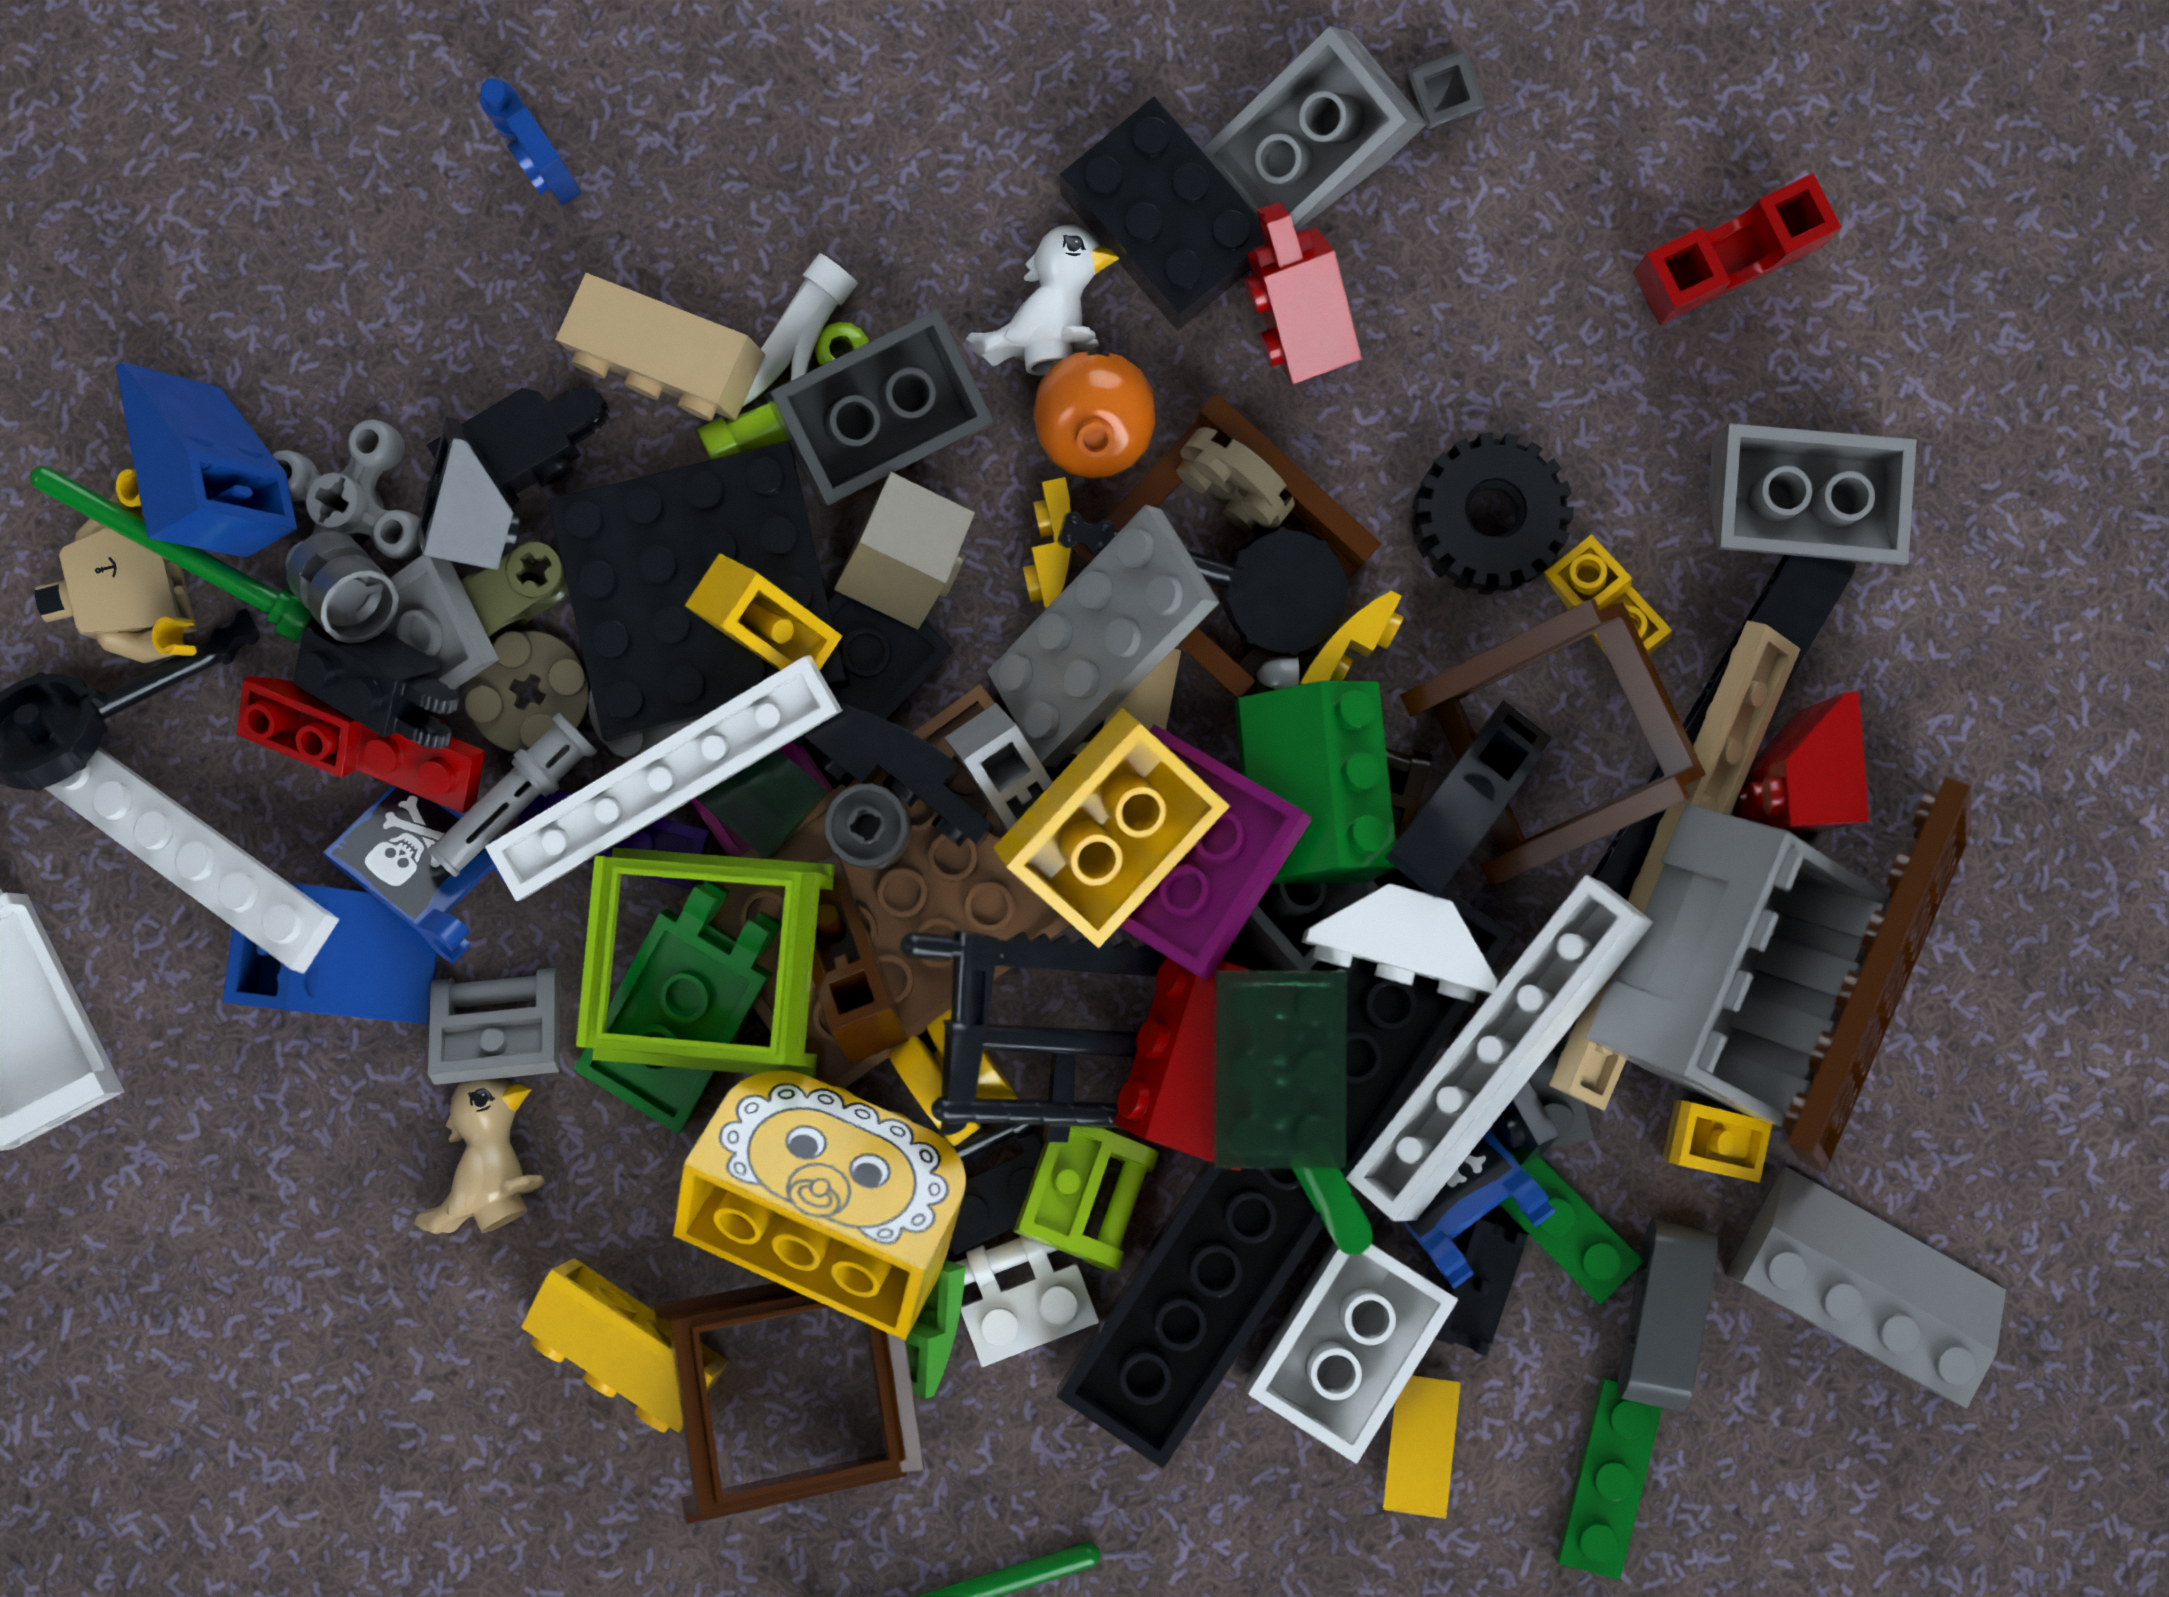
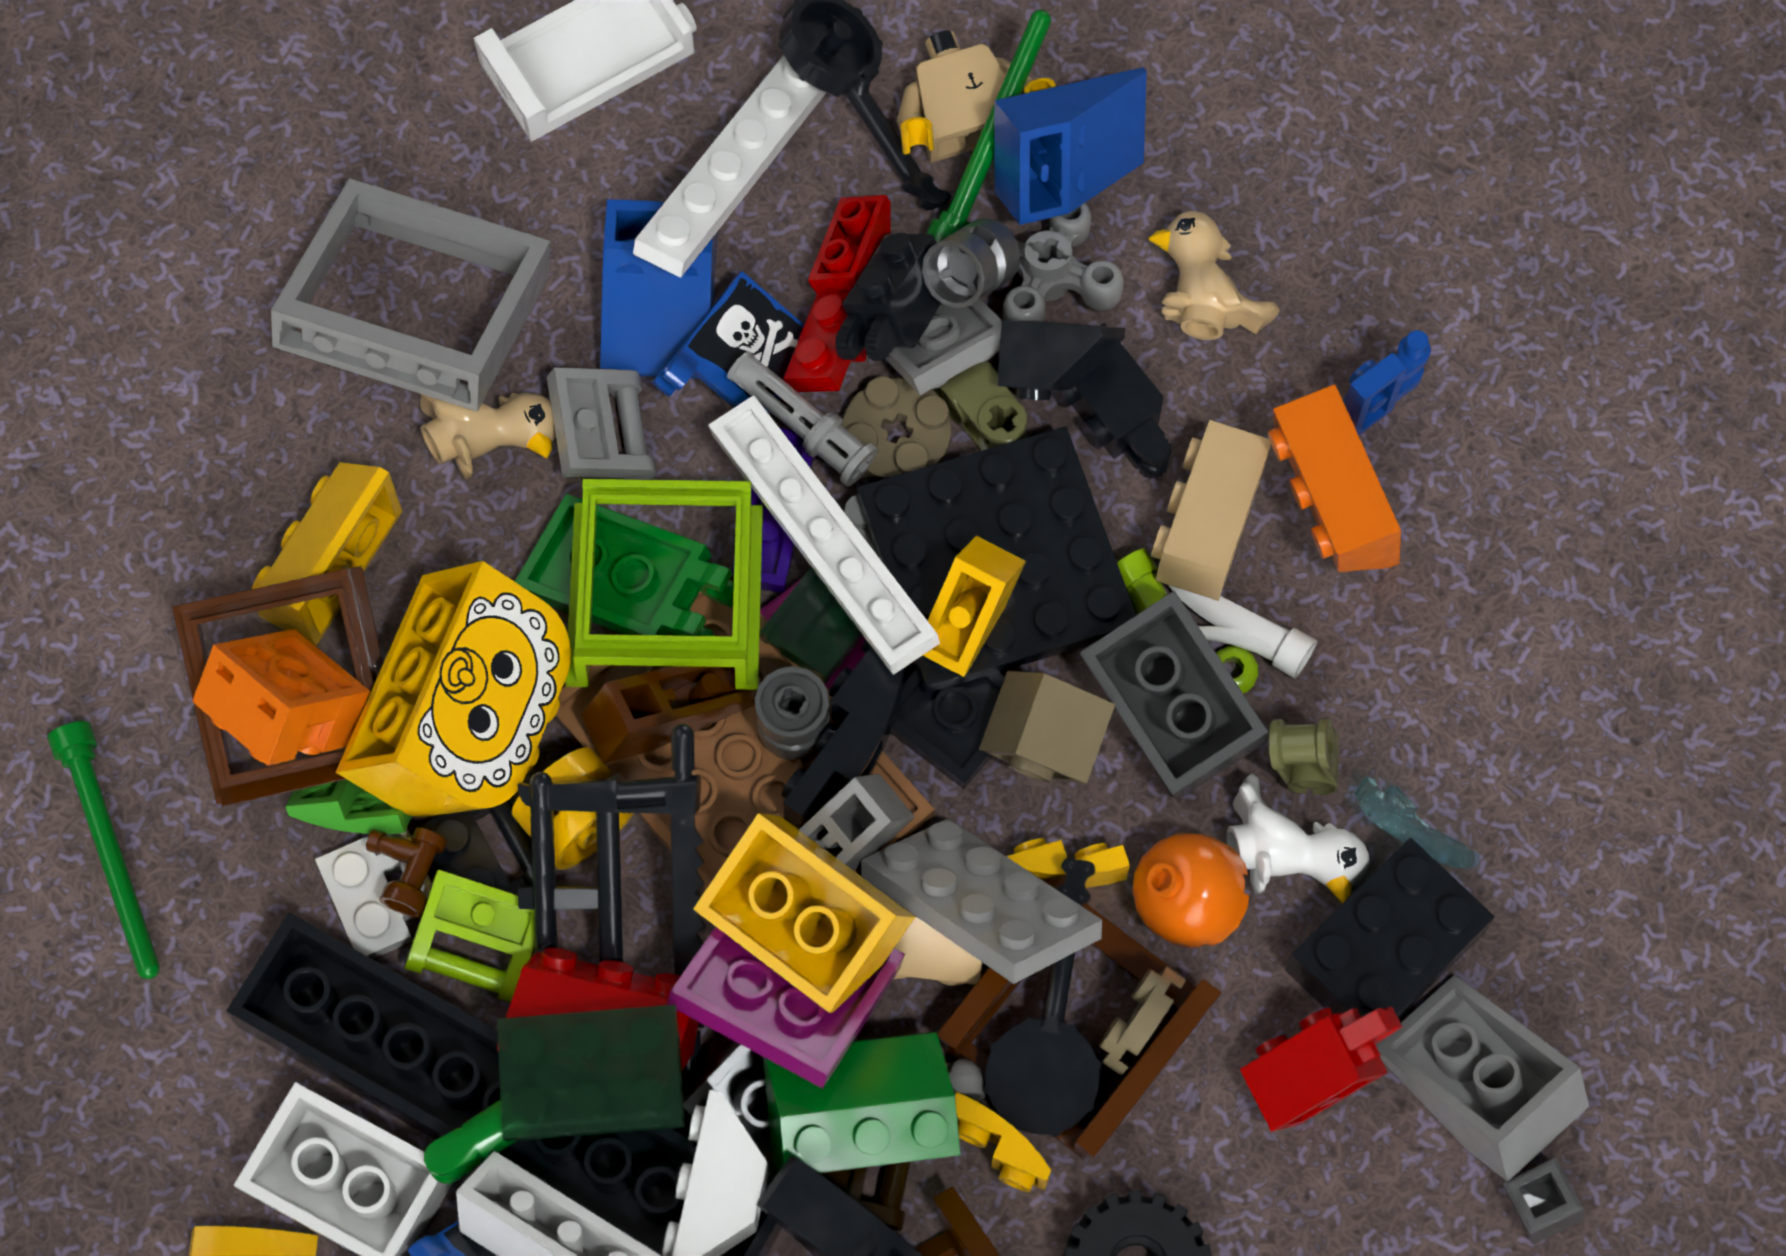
camera: 85 degrees right, 15 degrees down
none -> orange piece [192,629,370,766]
none -> light grey window [271,178,551,412]
none -> reddish brown piece [366,828,447,918]
none -> tan animal [1148,211,1280,340]
none -> orange slope [1268,384,1401,572]
none -> olive piece [1269,718,1339,795]
none -> clear light blue piece [1354,776,1480,869]

